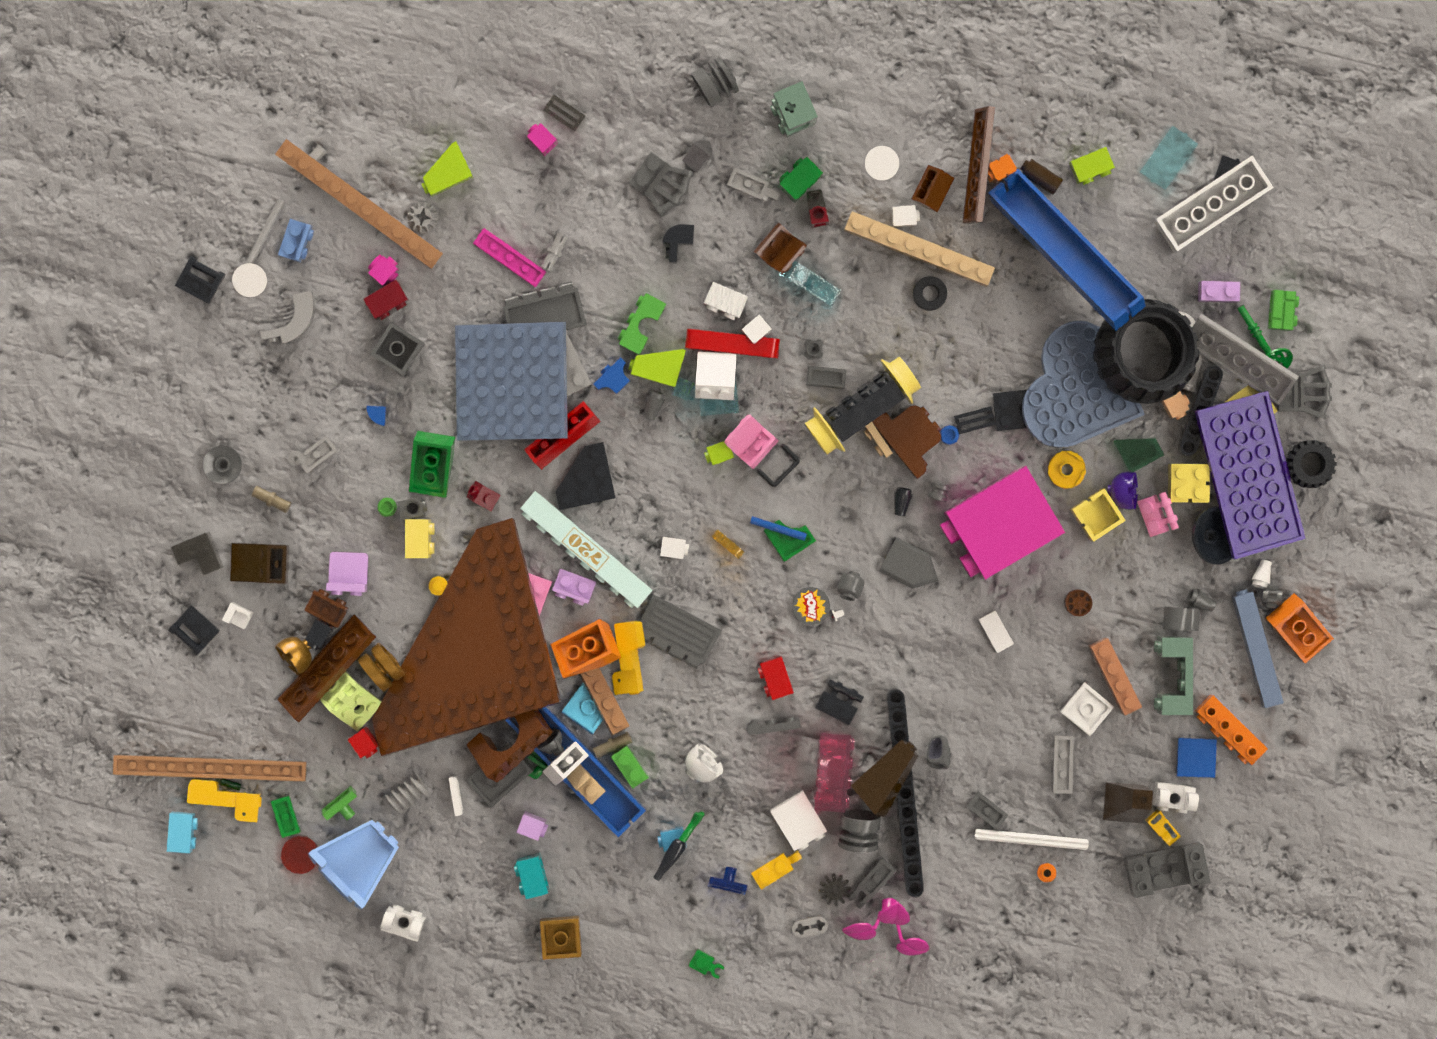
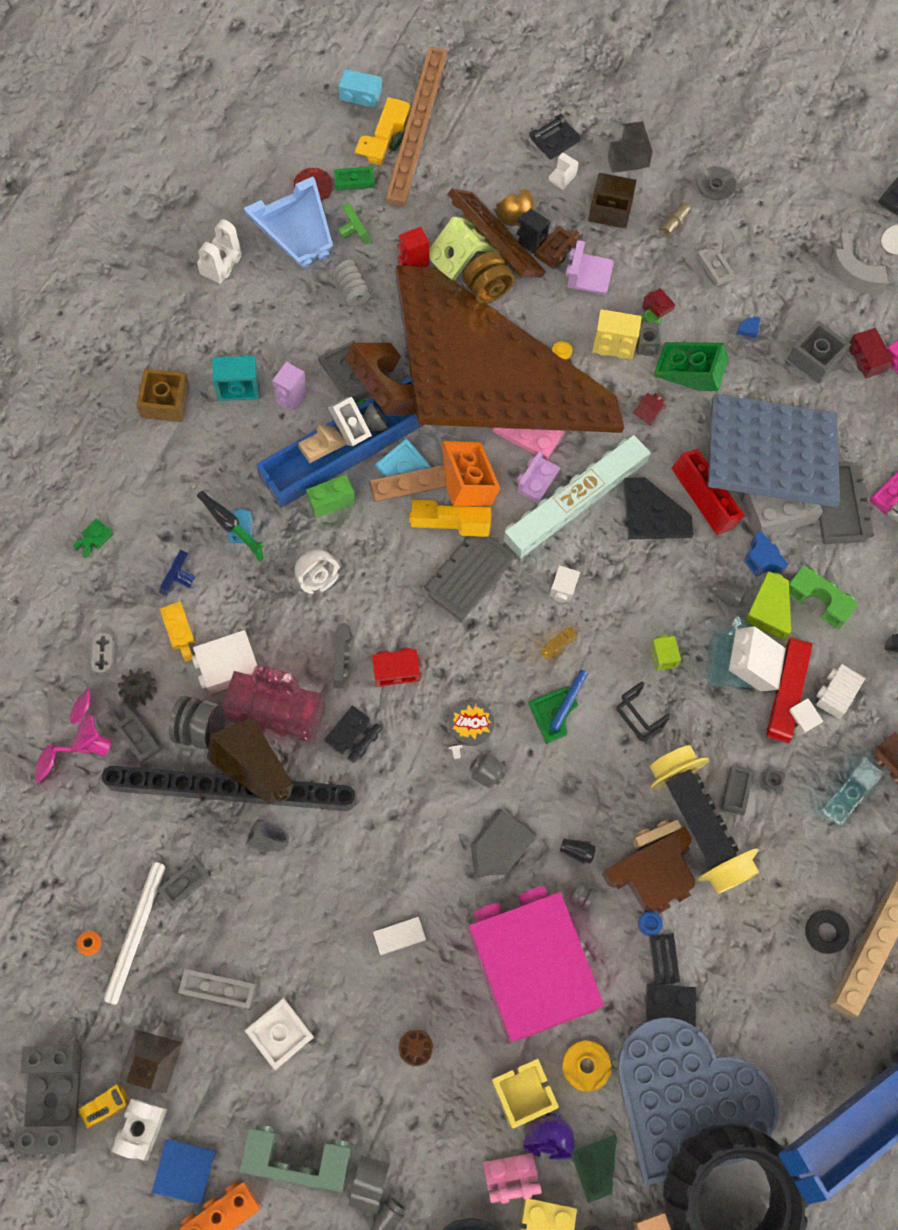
camera: 90 degrees right, 20 degrees down
white tile [449,776,463,816] -> none
dark tan pin [593,732,633,759] -> none
bright pink bracket [724,414,779,470] -> none
nougat brick [1089,637,1142,716] -> none
none -> dark red bracket [642,288,676,319]

